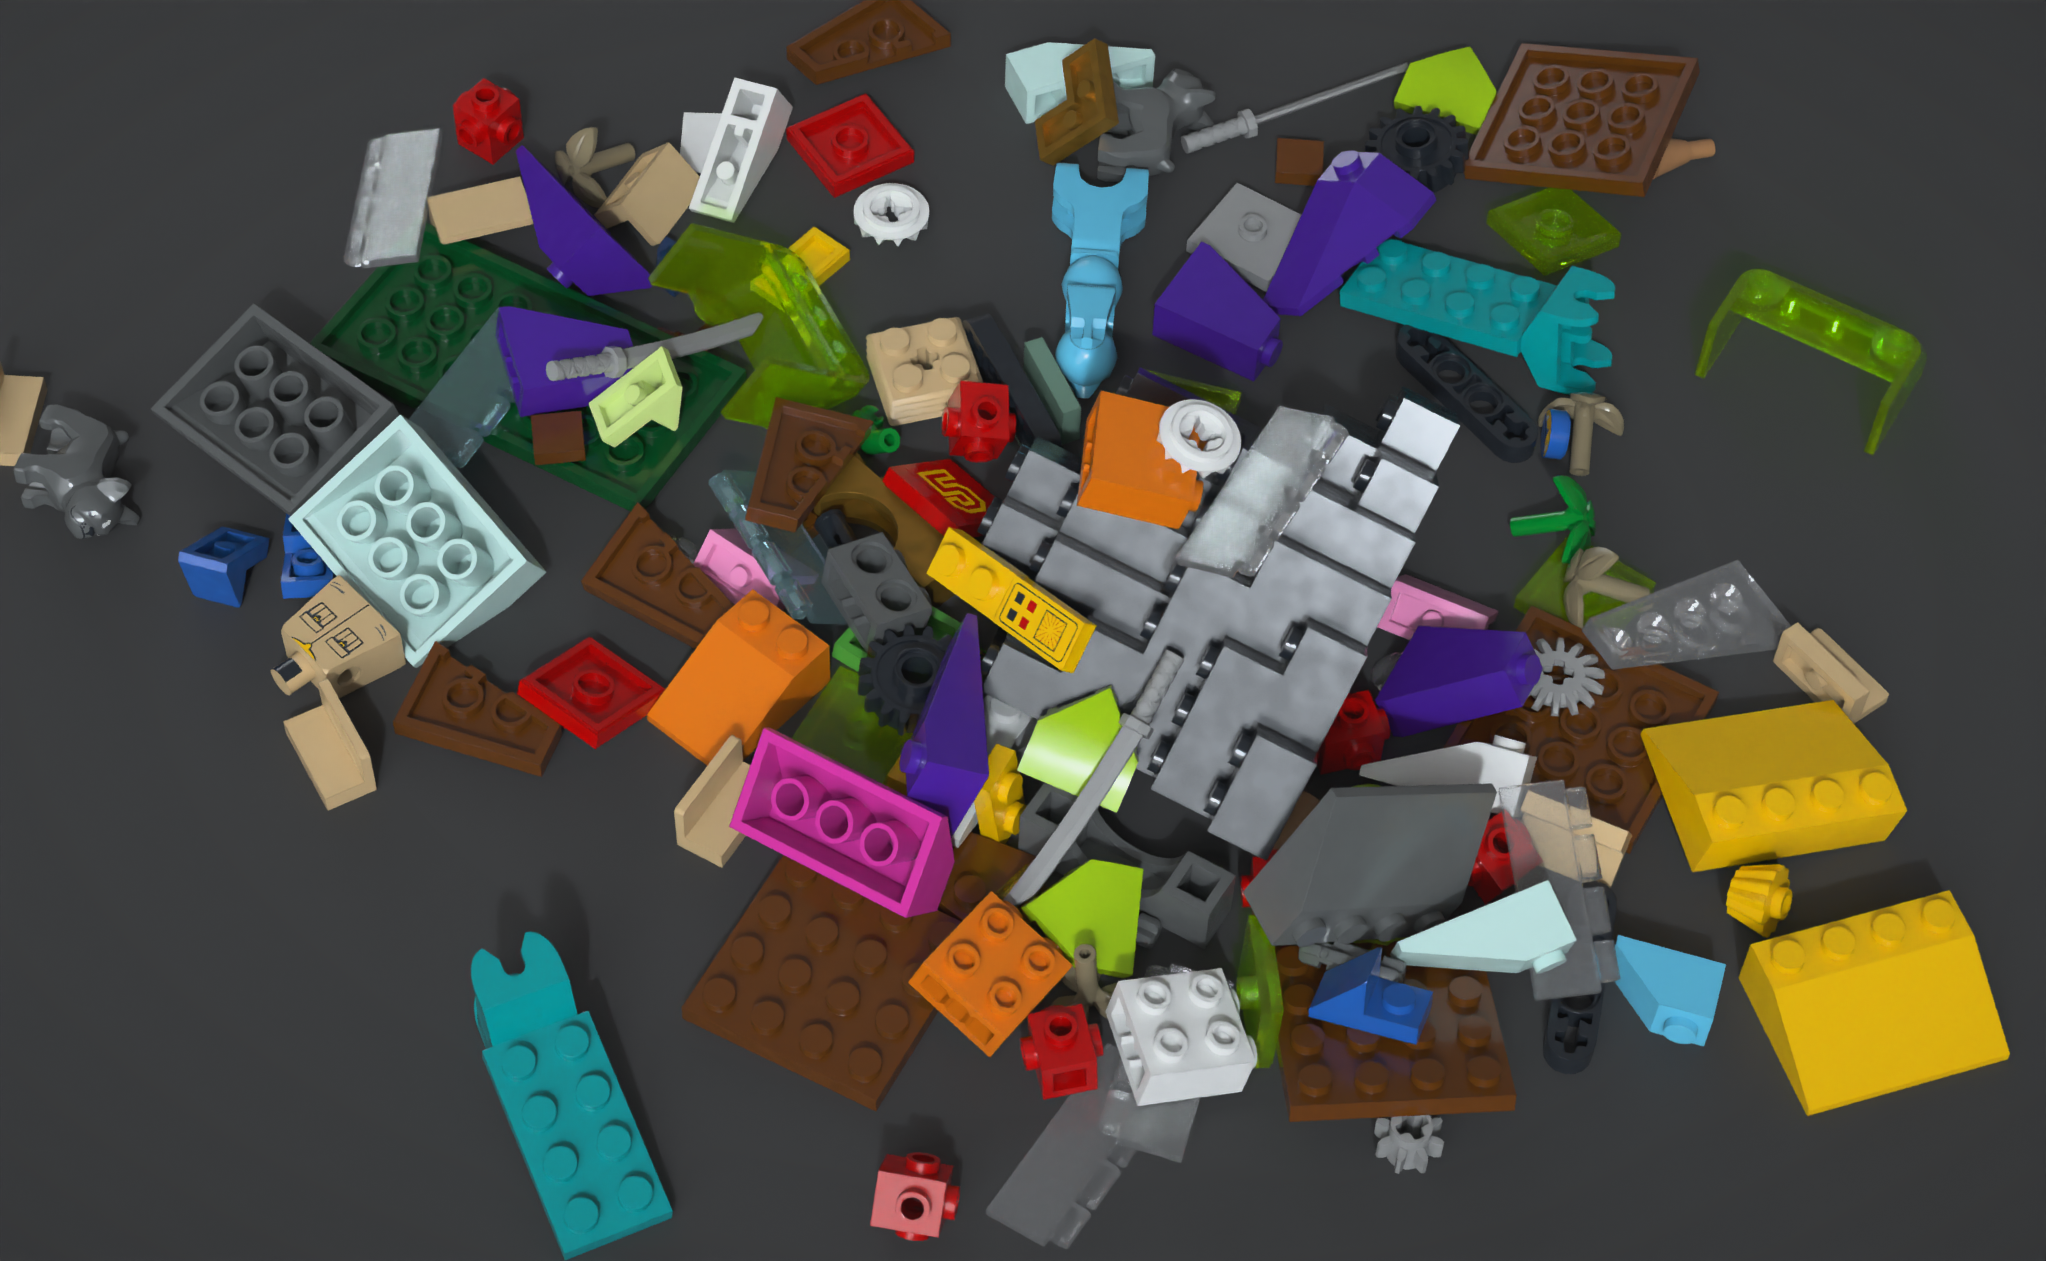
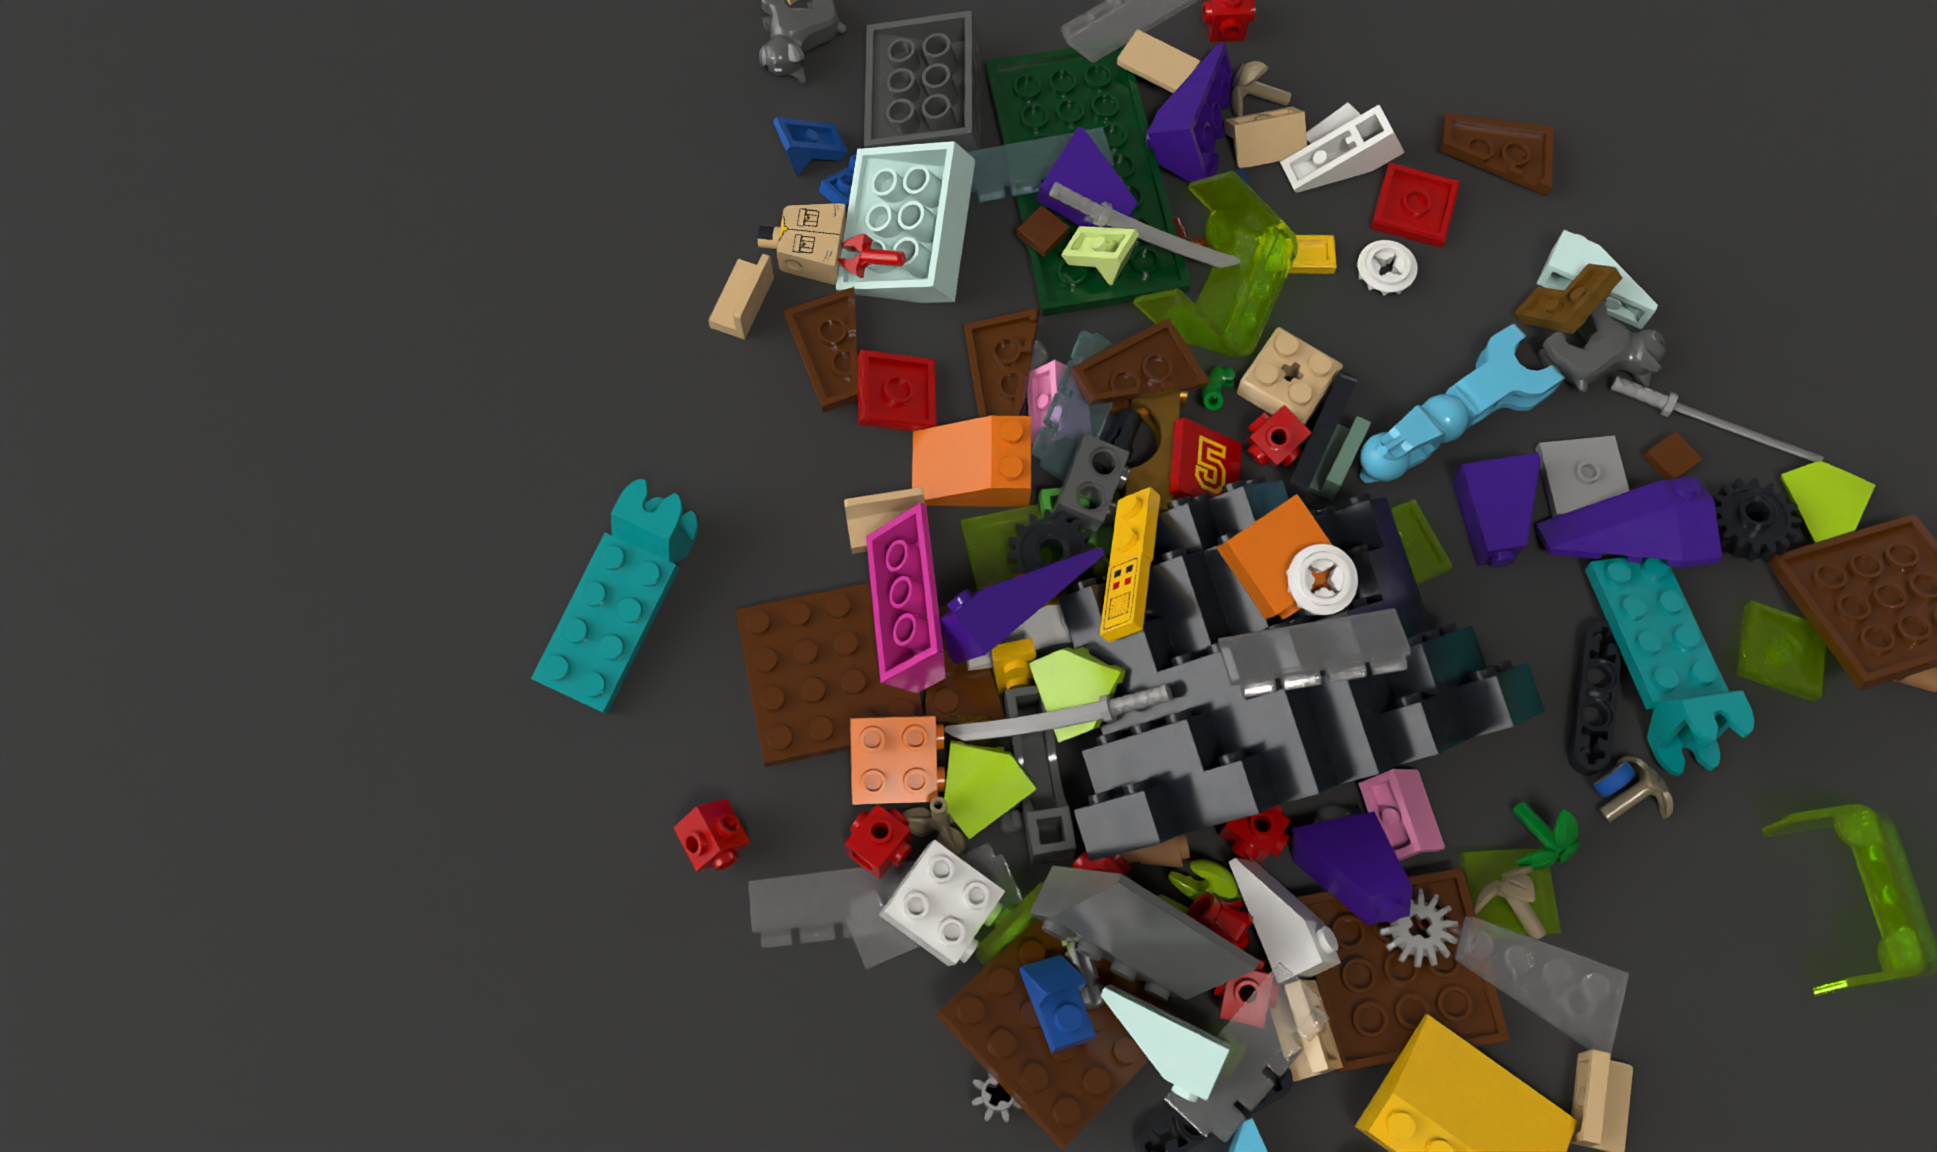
camera: 50 degrees right, 15 degrees up
none -> red bar [838,234,906,278]

